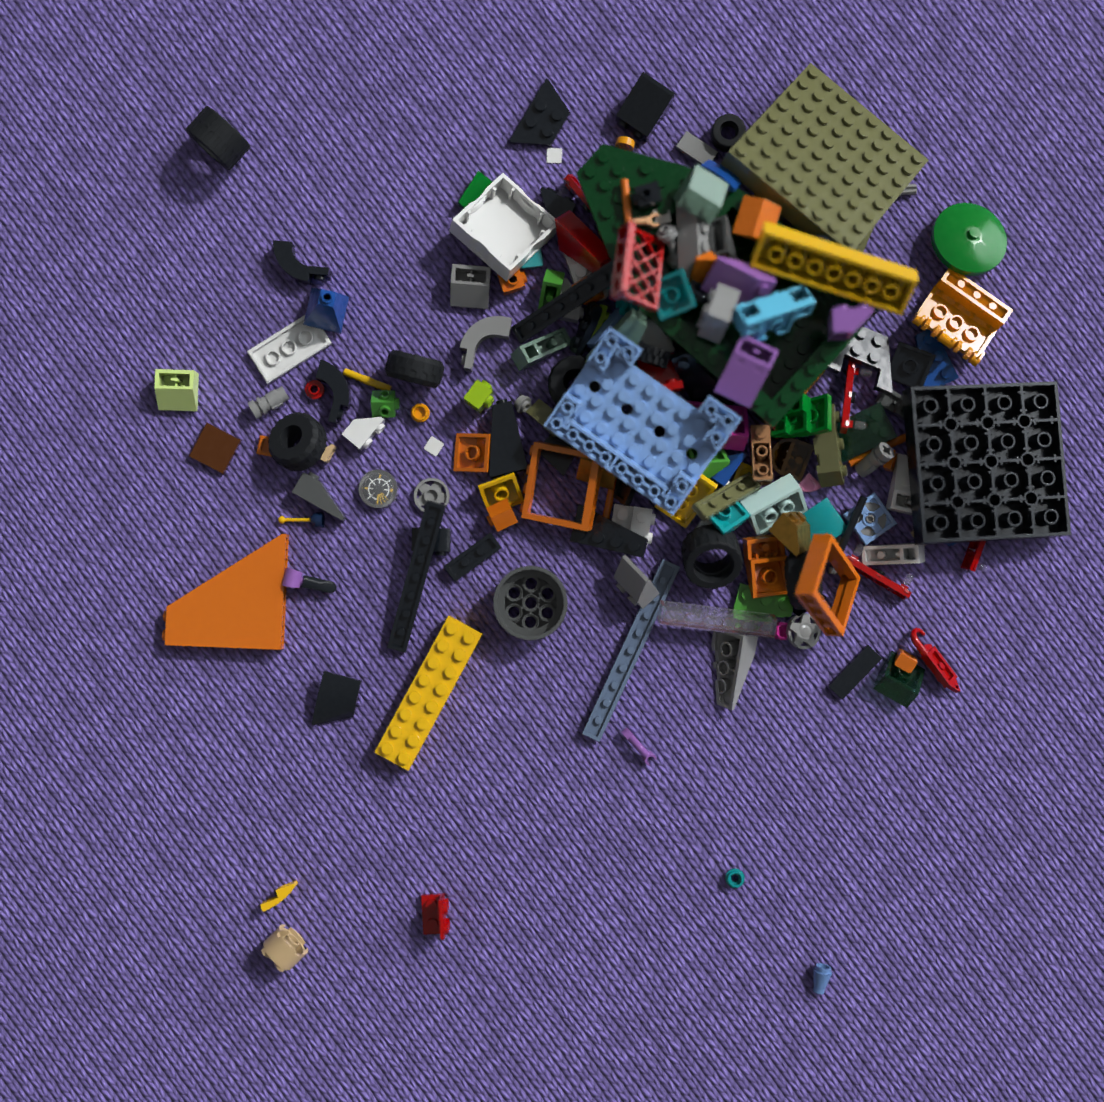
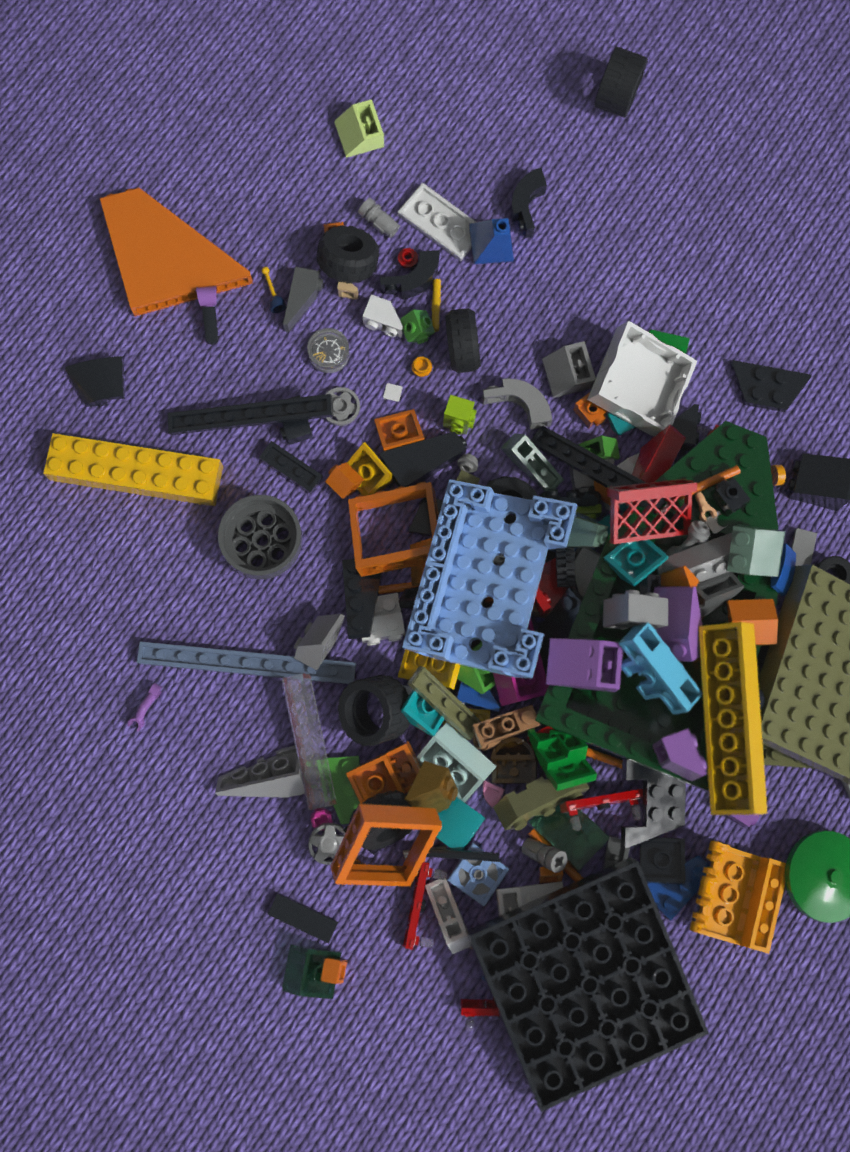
camera: 70 degrees right, 10 degrees down
reddish brown tile [189,423,242,474] -> none
white sticker [547,148,562,163] -> none
teal plate [725,868,745,888] -> none
red plate [910,628,960,693] -> none

